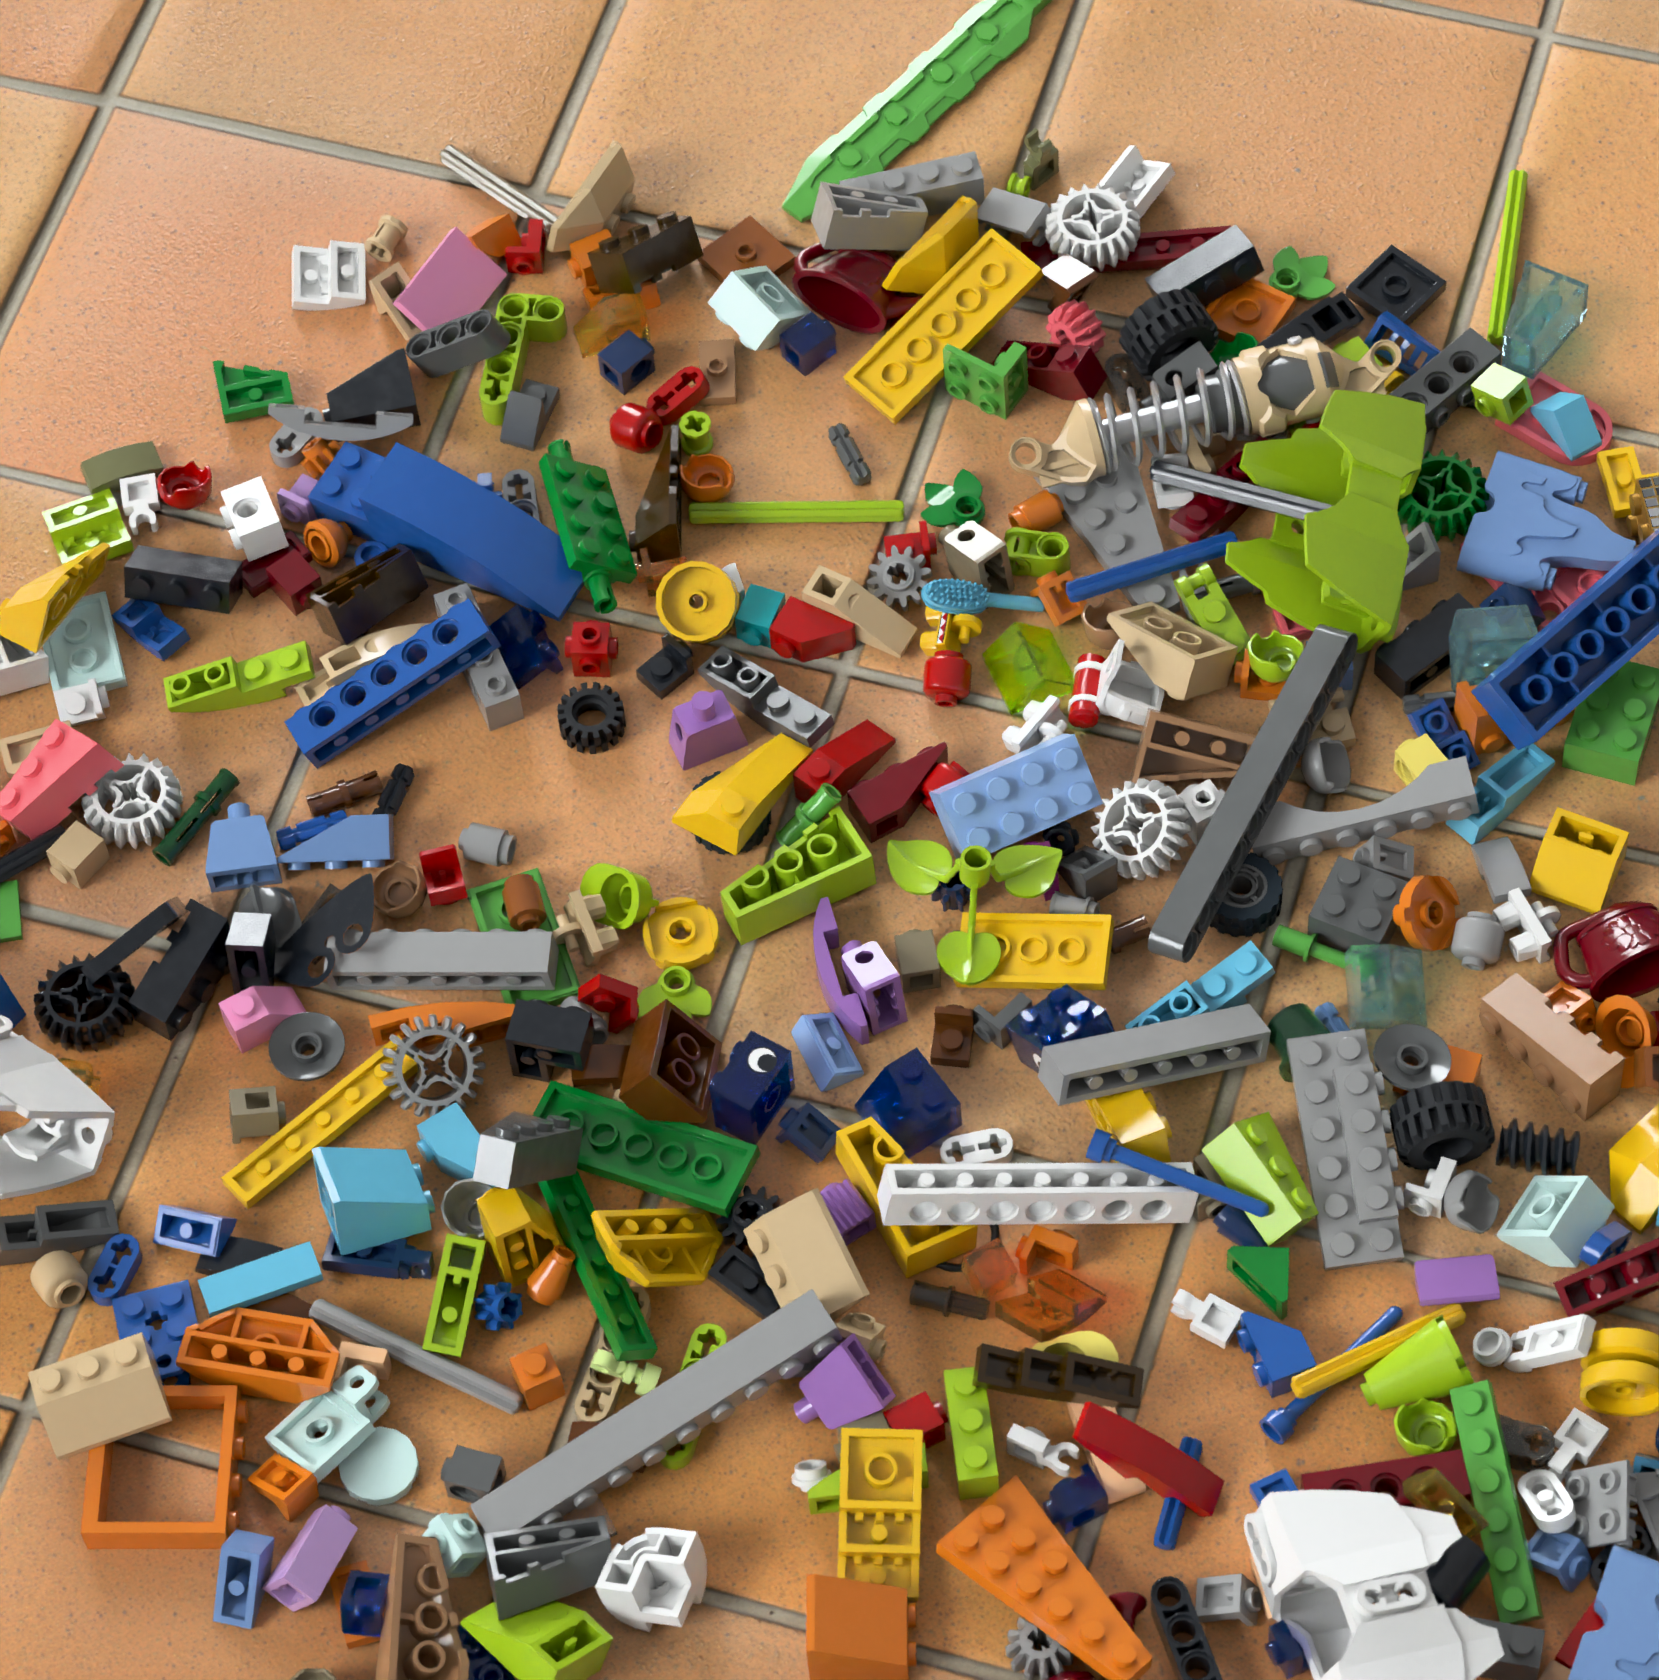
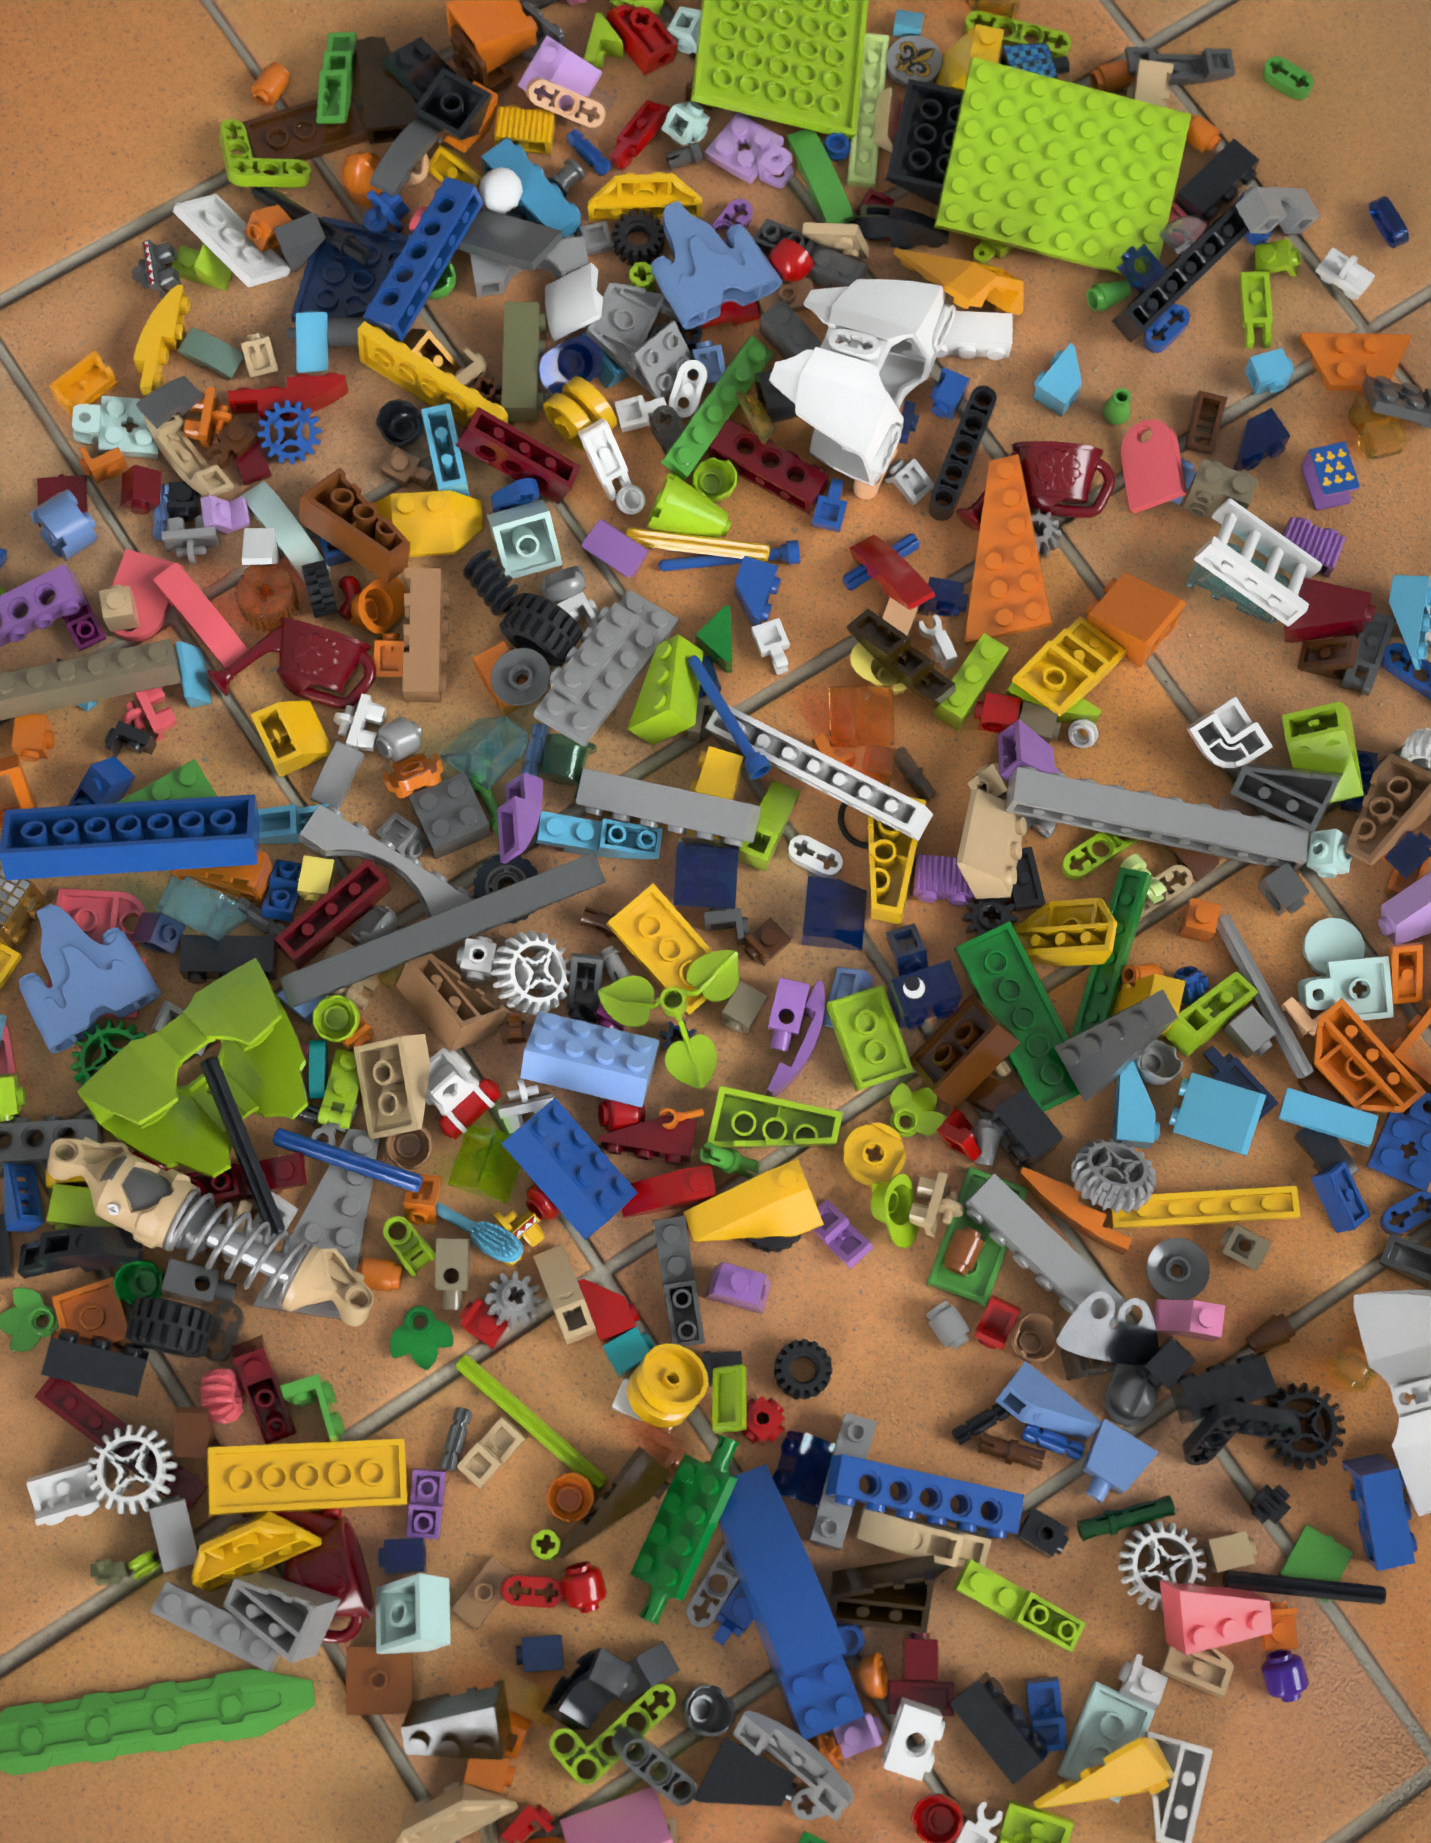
camera: 150 degrees left, 15 degrees up
none -> dark red brick [274,858,391,970]
none -> teal beam [309,1040,328,1098]
none -> medium lavender slope [406,1468,446,1540]
none -> tan slope [456,1416,527,1488]
none -> medium lavender slope [497,772,543,864]
none -> reddish brown plate [500,1012,532,1045]
none -> blue brick [502,1098,638,1240]
none -> black brick [542,1647,632,1730]
none -> orange hand [659,1108,704,1129]
none -> dark grey hair [682,1684,735,1737]
none -> lime tile [712,1364,746,1434]
none -> lime slope [738,780,801,872]
none -> medium lavender slope [812,1199,873,1269]
none -> lime tile [825,984,914,1092]
none -> black brick [1015,1508,1069,1558]
none -> light grey brick [1223,1005,1276,1059]
none -> reddish brown cone [1245,1313,1295,1354]
none -> black gear [1251,1484,1291,1525]

